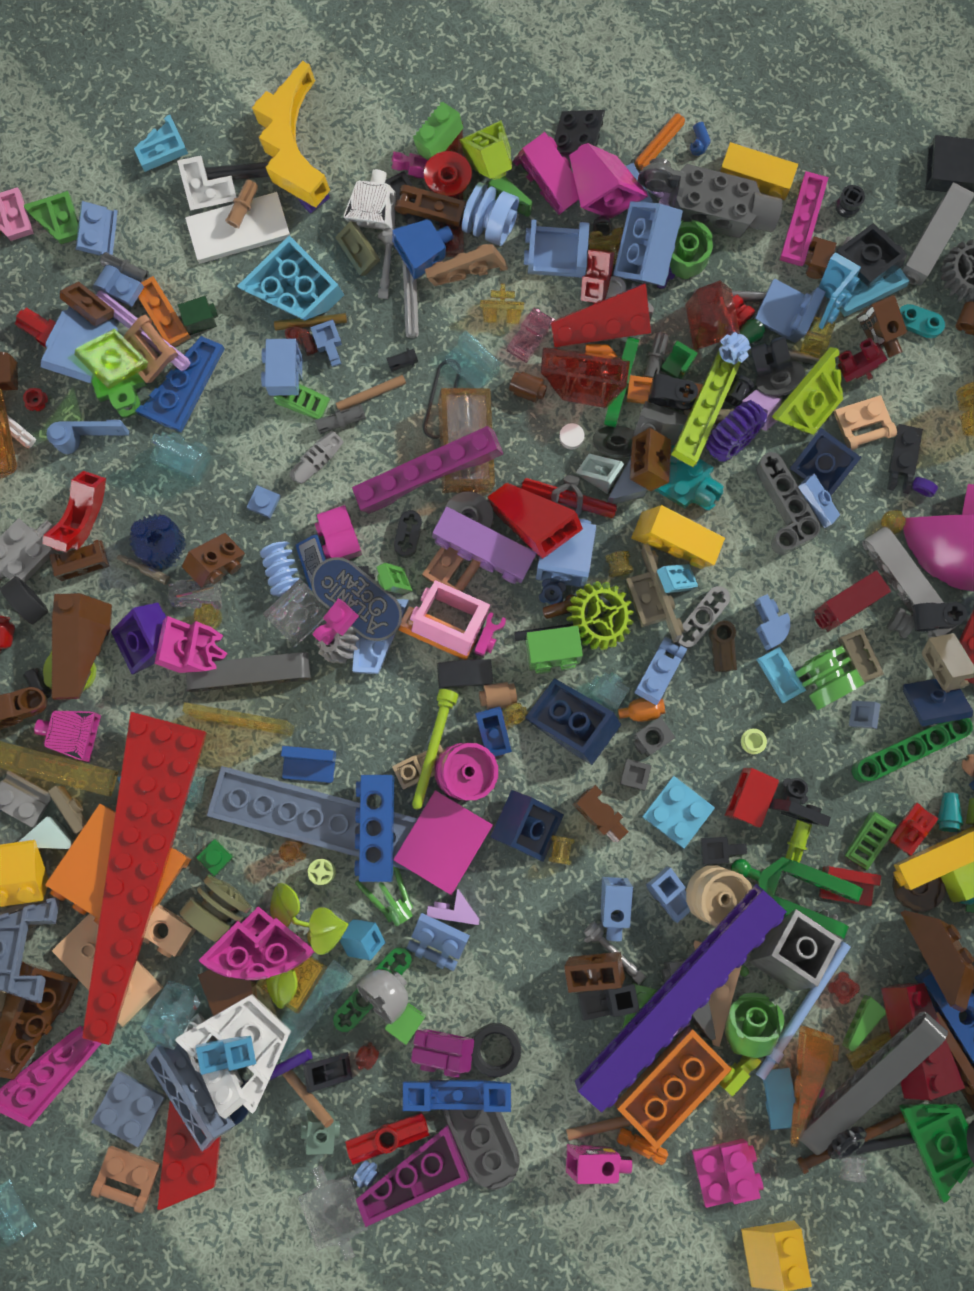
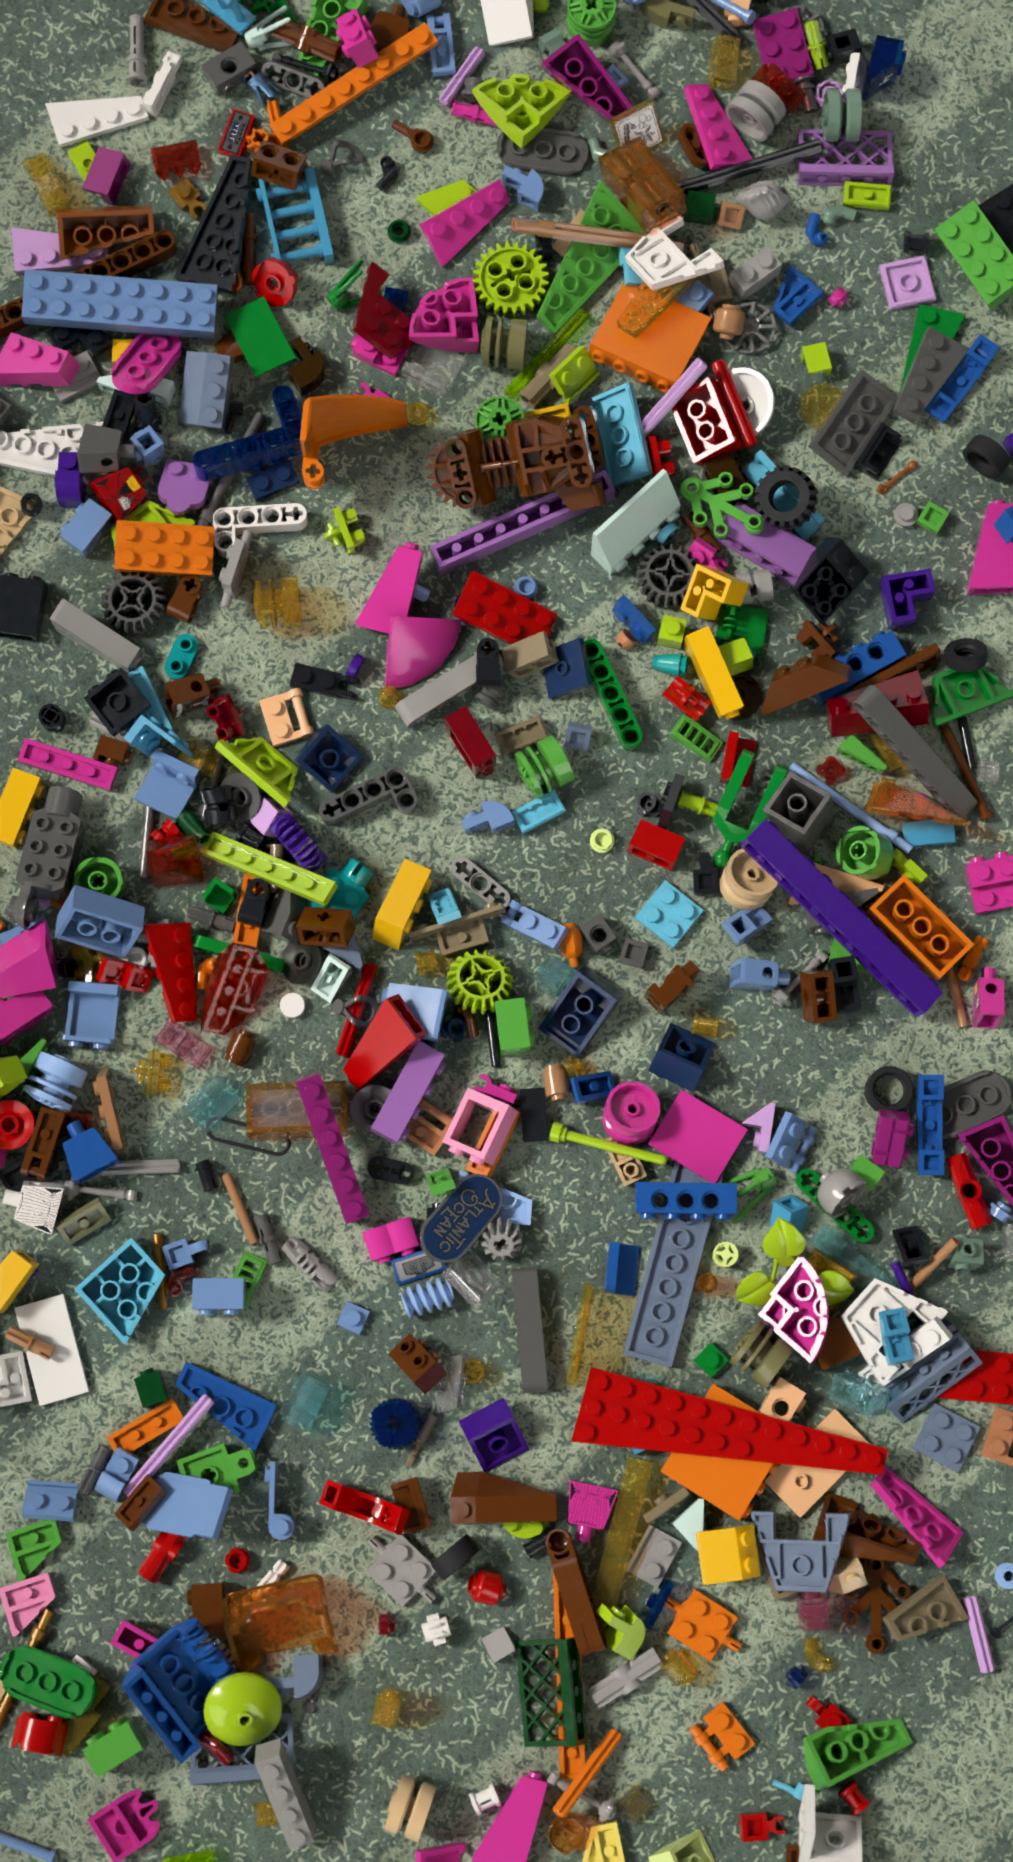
camera: 90 degrees left, 0 degrees up
clear neon green plate [74,328,148,389] -> none
nougat plate [116,315,178,383] -> none
dark pink plate [154,616,228,673] -> none
dark pink plate [313,599,359,645] -> none
clear red plate [355,1041,379,1071] -> none
dark brown piece [709,621,737,672] -> none
light blue gear [719,332,751,365] -> none
medium blue plate [798,474,840,528] -> none
black gear [827,1126,867,1160] -> none

